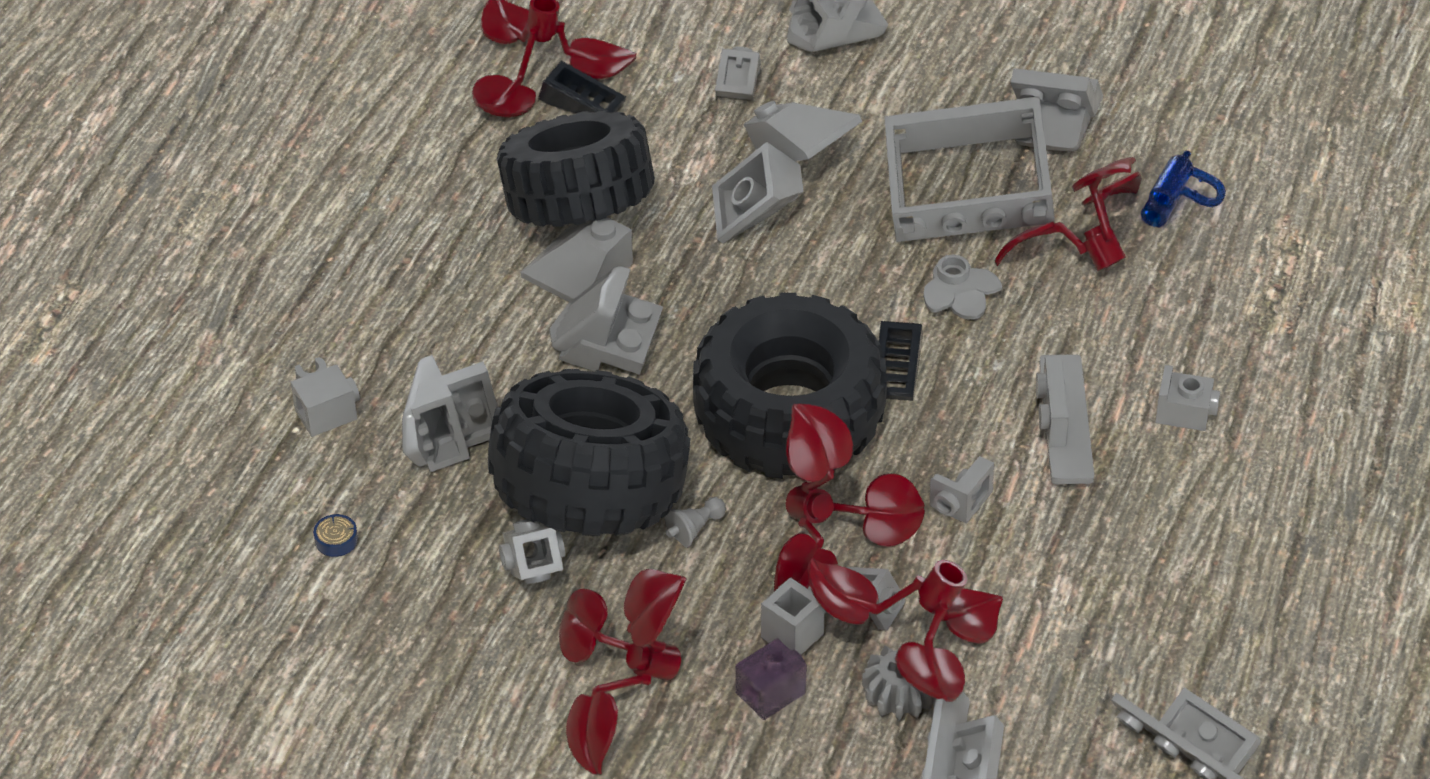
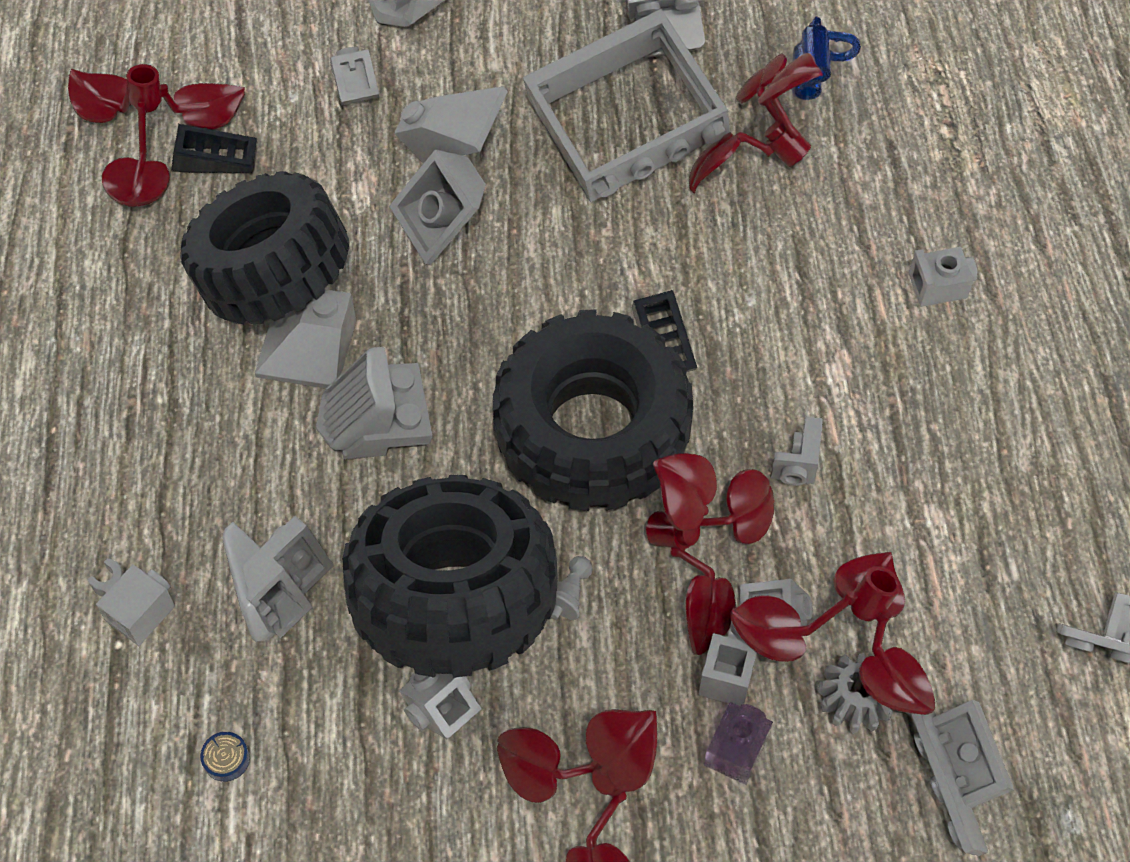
camera: 25 degrees left, 15 degrees up
light grey plate [923,255,1002,319] -> none
light grey bracket [1036,355,1094,484] -> none

